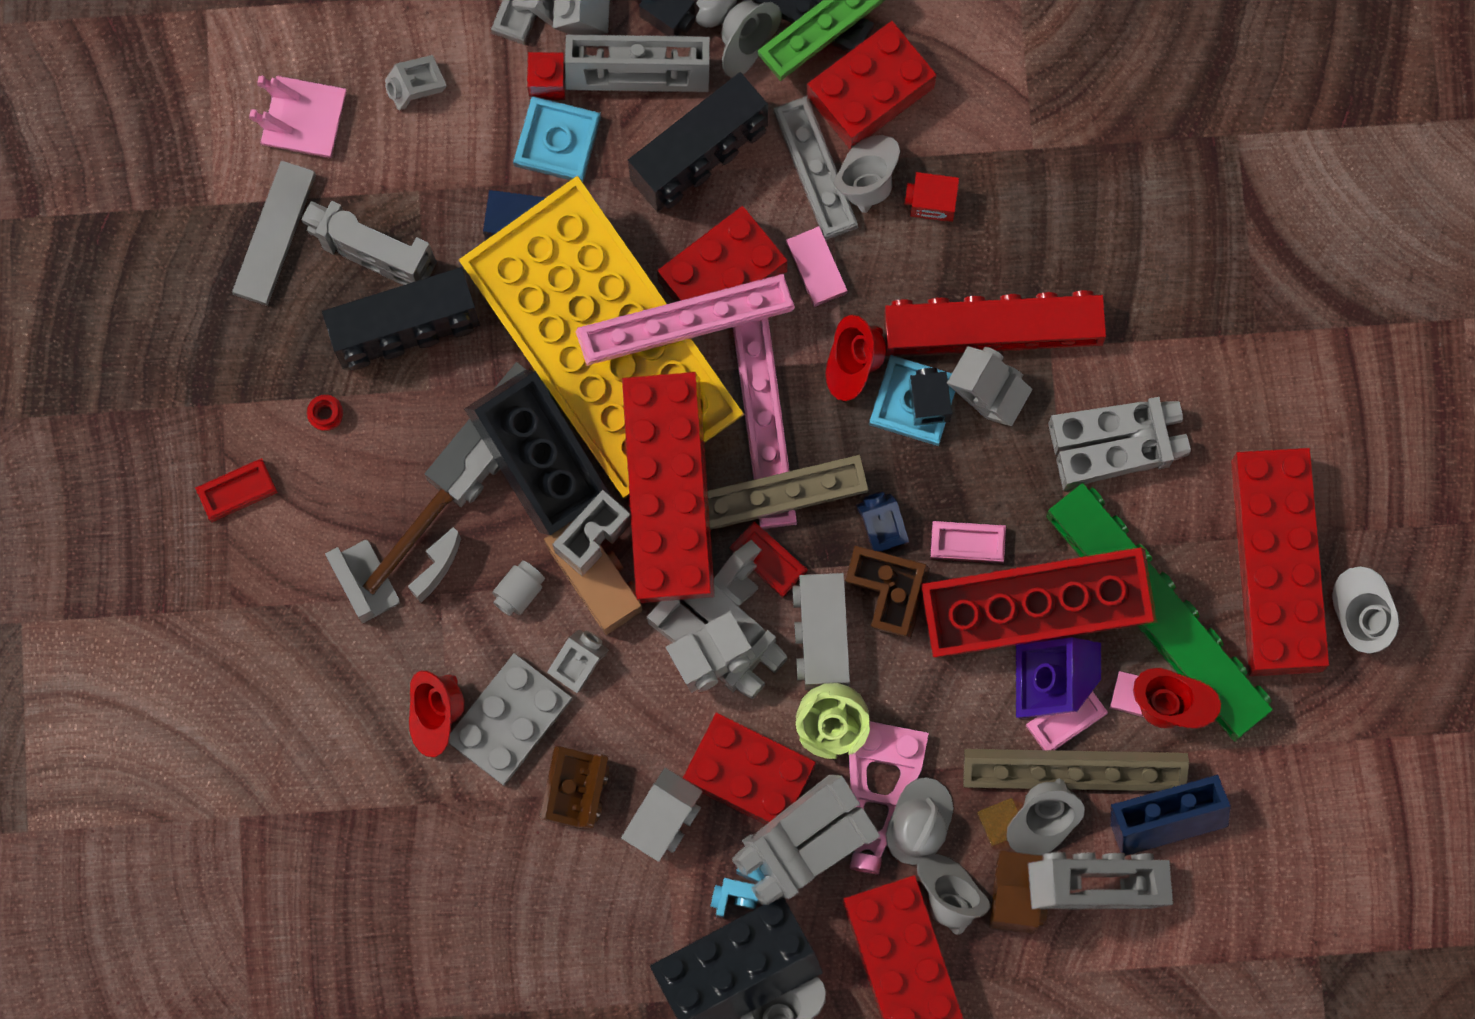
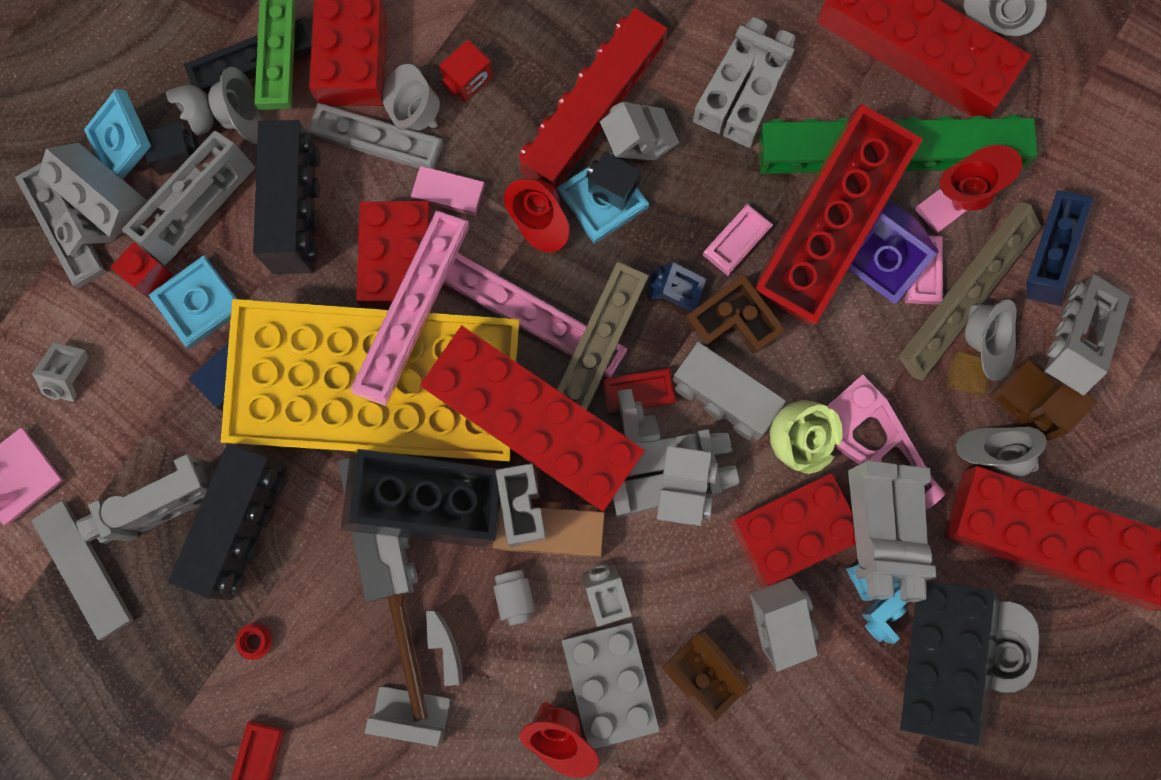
camera: 50 degrees left, 0 degrees up
light grey piece [886,777,953,865] -> none

